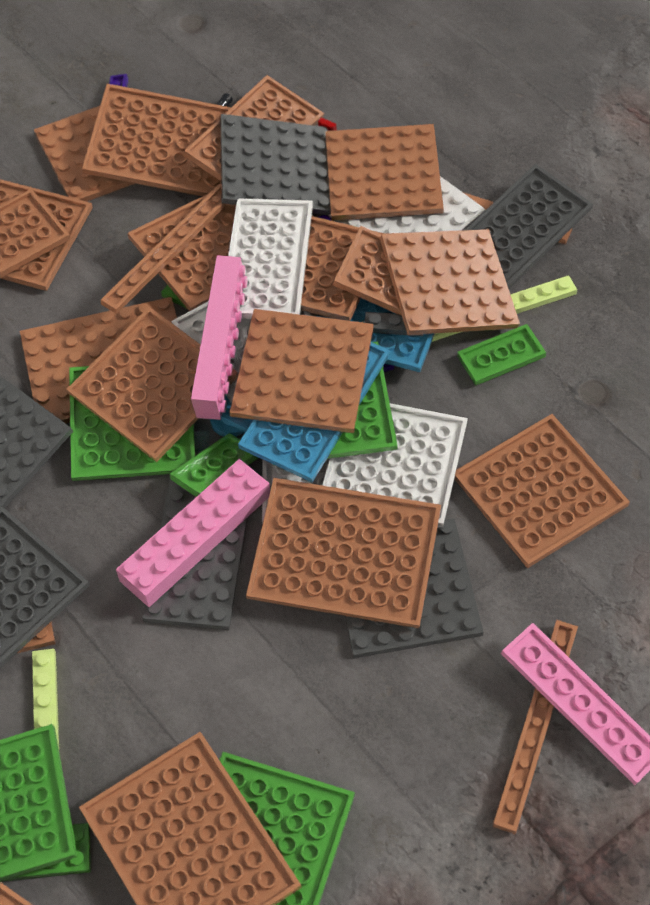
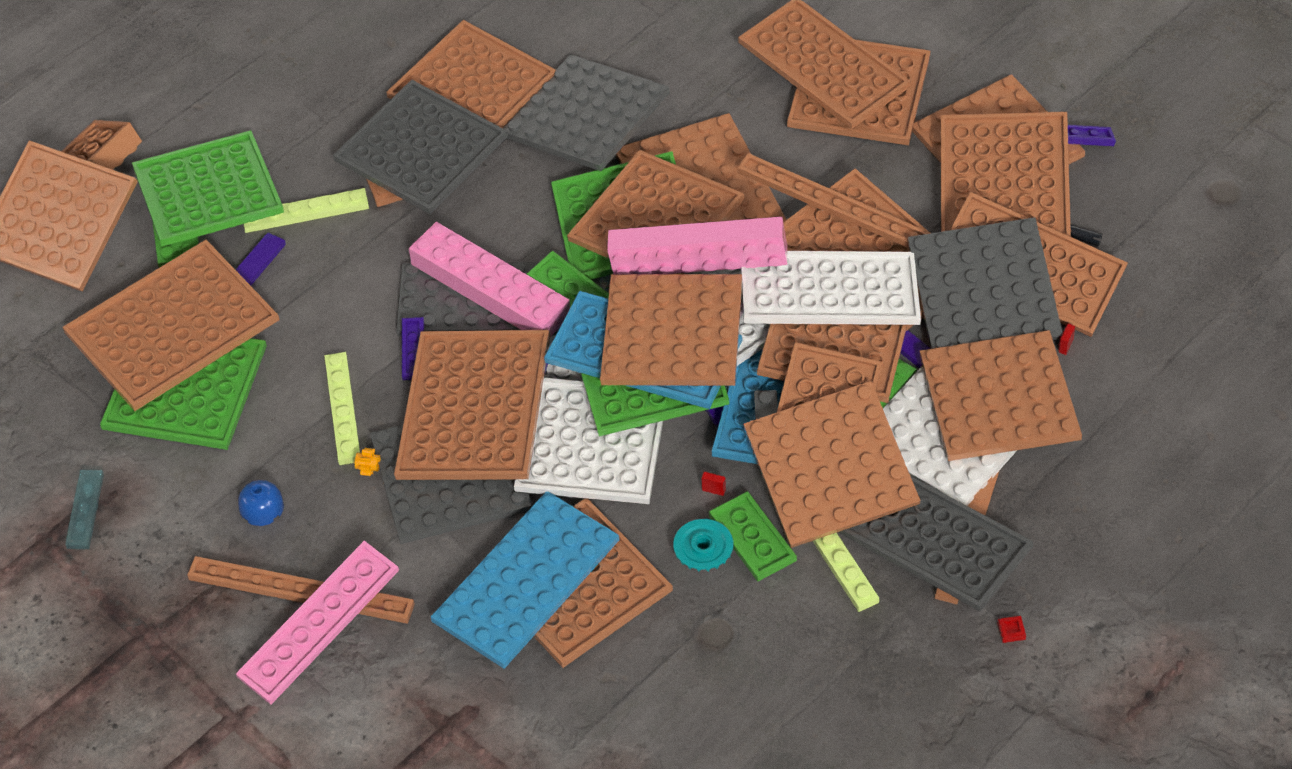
camera: 85 degrees right, 5 degrees down
none -> dark purple tile [236,233,286,286]
none -> blue cylinder [238,480,284,526]
none -> yellowish green plate [324,352,360,465]
none -> light orange gear [355,448,381,476]
none -> dark purple tile [402,317,424,380]
none -> dark azure plate [431,491,619,669]
none -> teal gear [673,519,733,572]
none -> red tile [702,472,726,496]
none -> red tile [997,616,1026,643]

